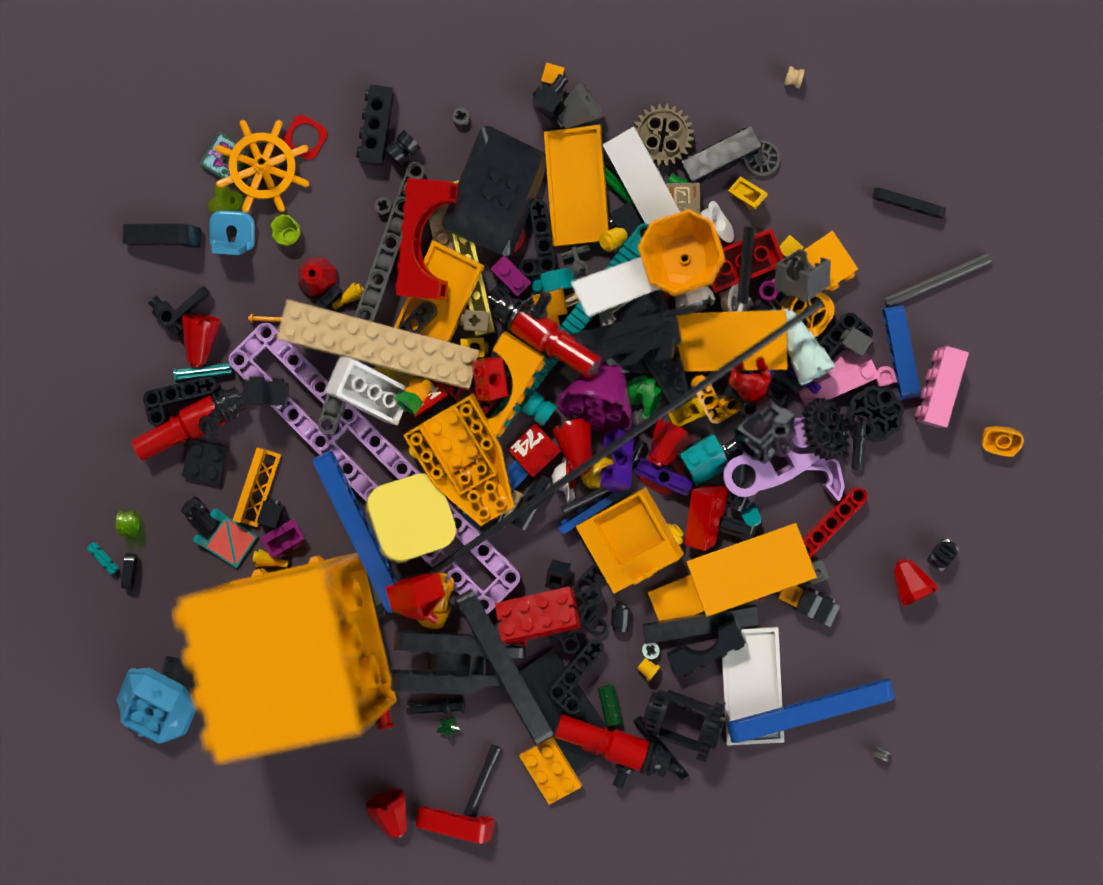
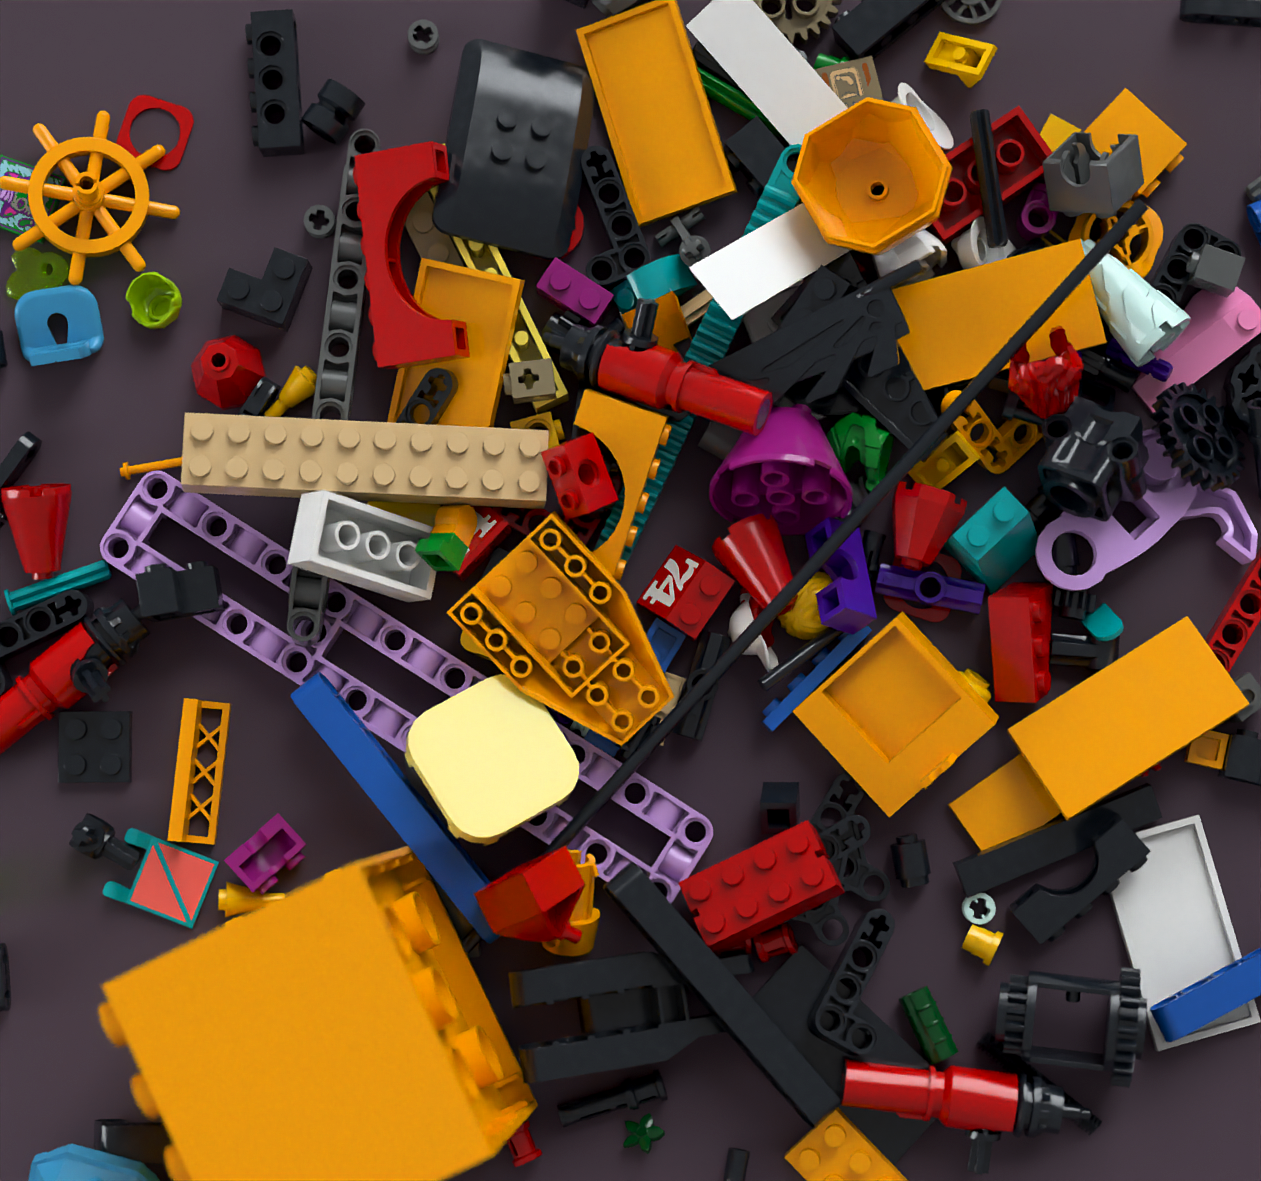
camera: 10 degrees left, 5 degrees down
black brick [257,498,285,528] -> none
teal wheel [521,391,557,426] -> none
yellow brick [599,227,628,251] -> none
none -> black brick [217,247,312,332]
none -> red bush [753,922,798,963]

